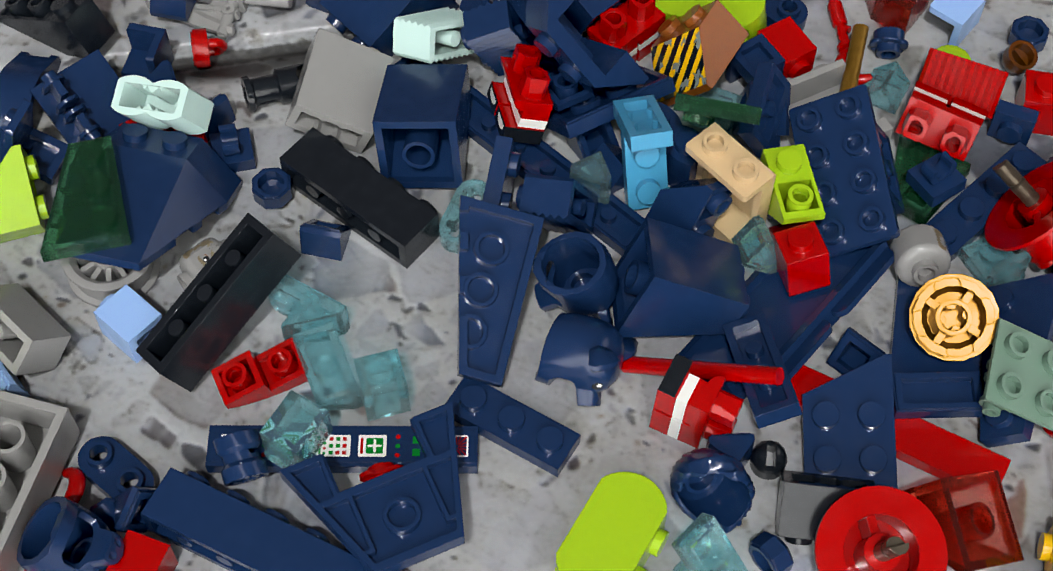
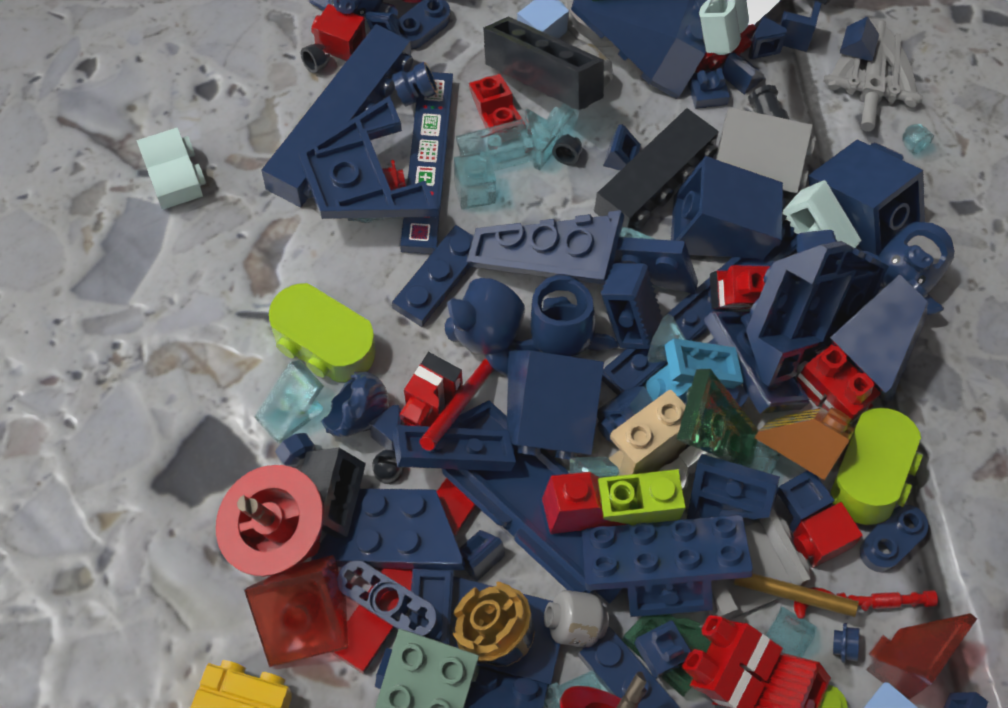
camera: 90 degrees right, 5 degrees up
red tile [190,28,228,68] -> none
dark blue tile [252,167,292,209] -> none
clear light blue brick [259,390,333,468] -> none
none -> dark blue beam [337,560,442,639]
none -> black hinge [552,134,582,165]

